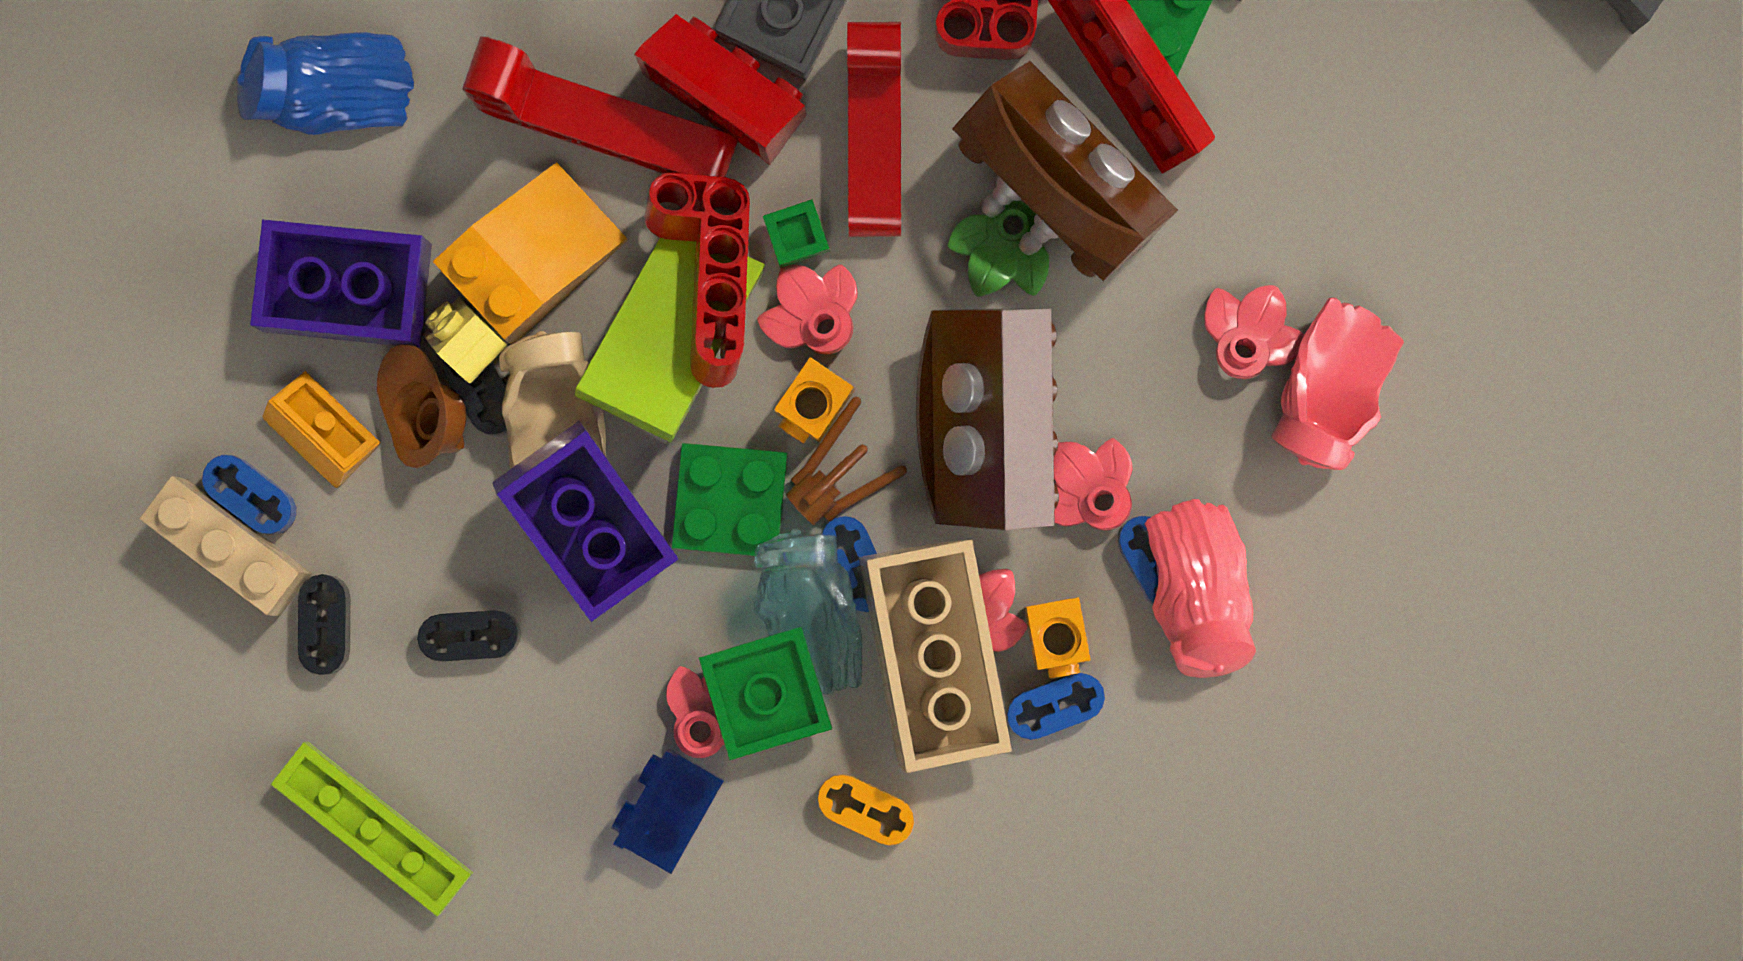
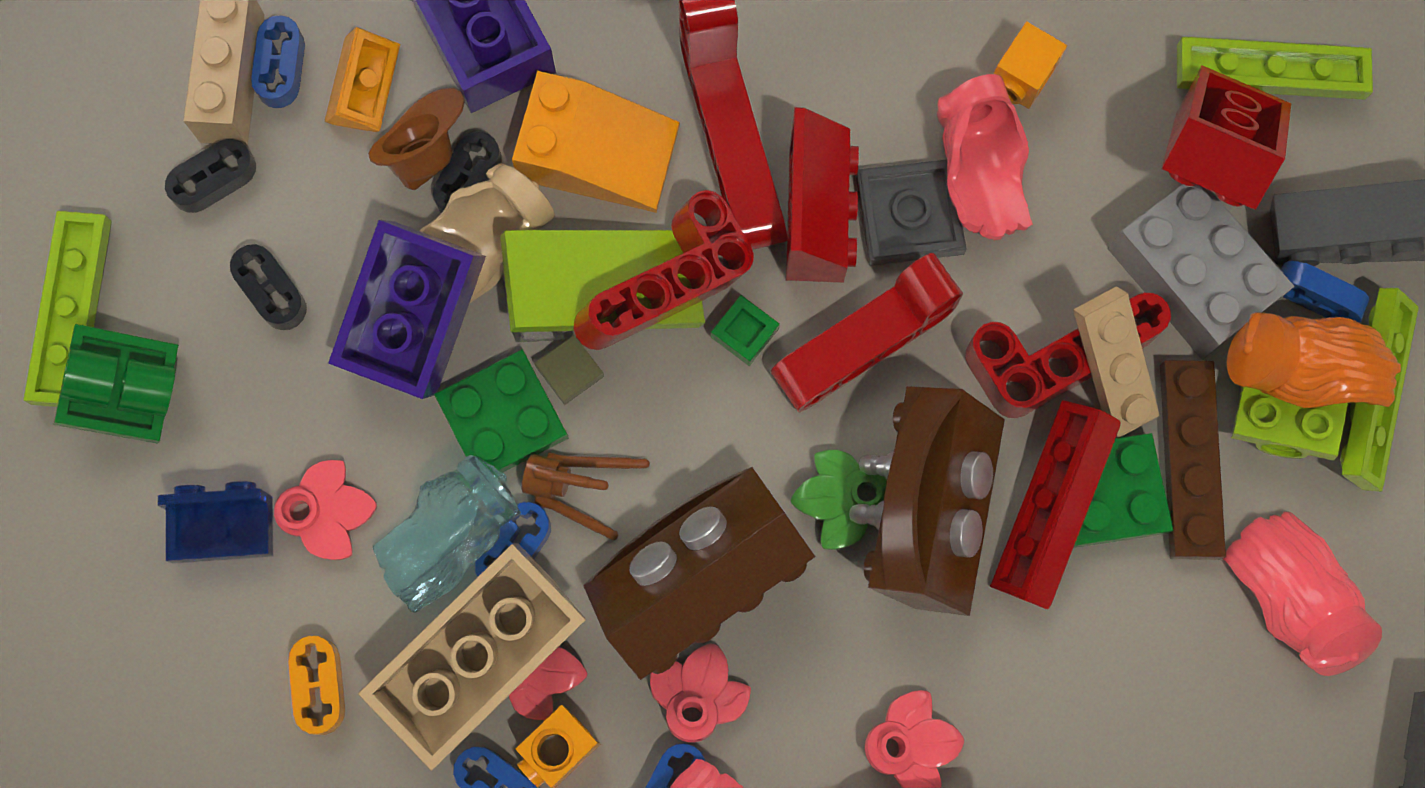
camera: 50 degrees right, 10 degrees down
light yellow plate [423,297,507,384] -> none
green plate [699,626,833,760] -> none
coral plate [757,264,858,355] -> none
light orange brick [774,357,855,444] -> none
none -> green plate [53,324,179,444]
none -> olive tile [534,335,604,405]

